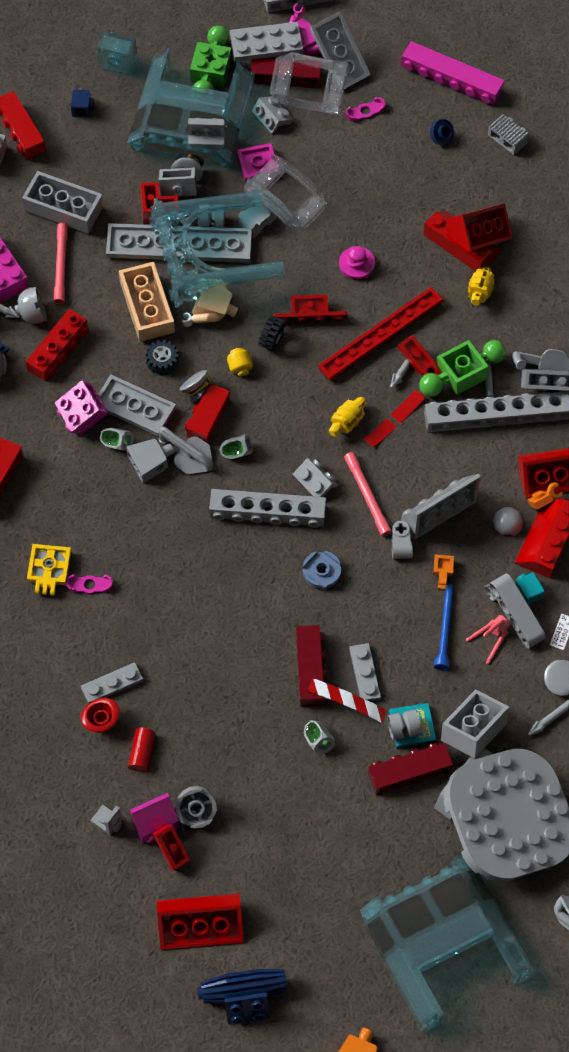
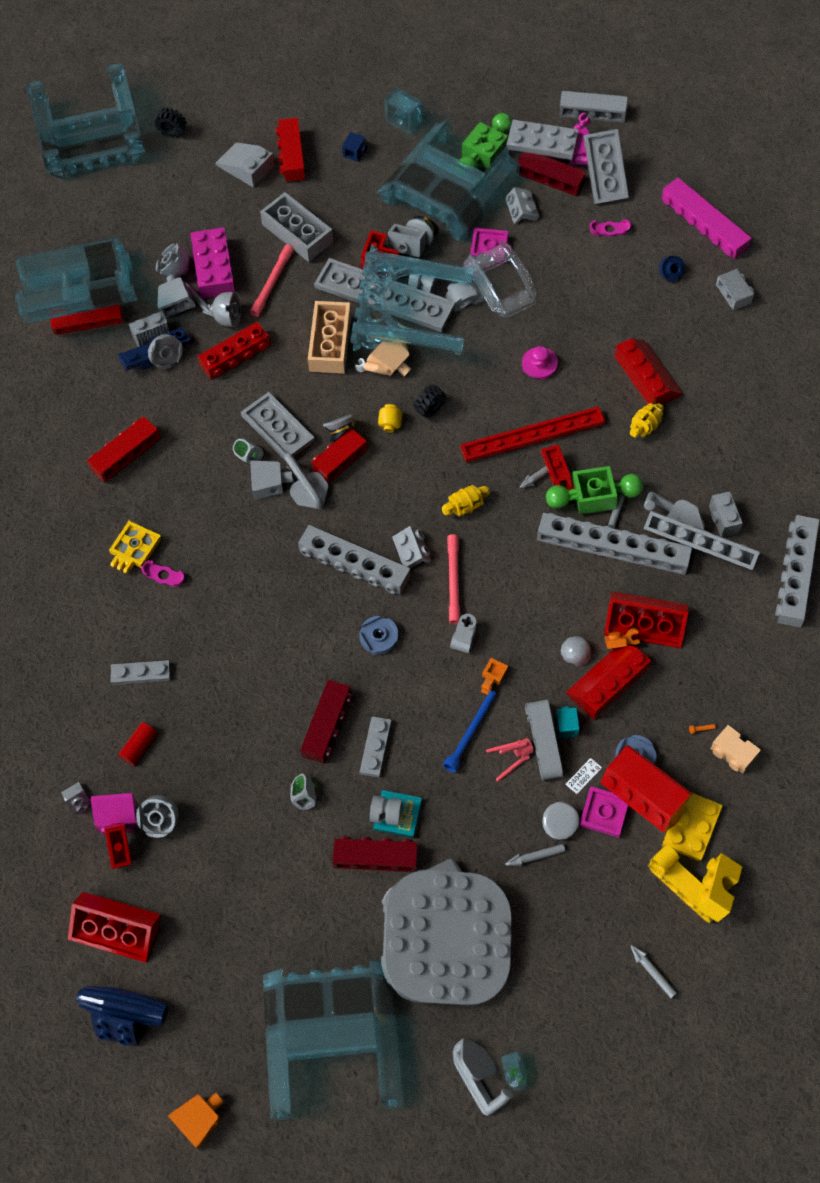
camera: 25 degrees right, 0 degrees up
brick [55,380,108,435] -> none
red hat [80,698,120,733] -> none
black wheel [146,340,179,375] -> none
light grey bracket [188,118,225,147] -> none
rock [219,434,253,459] -> none
clear wedge [269,52,349,115] -> none
red bracket [273,294,347,322] -> none
sticker [308,678,386,723] -> none
red sticker [363,390,425,447] -> none
light grey slope [401,474,481,540] -> none
light grey brick [441,689,509,758] -> none
red slope [445,203,513,251] -> none

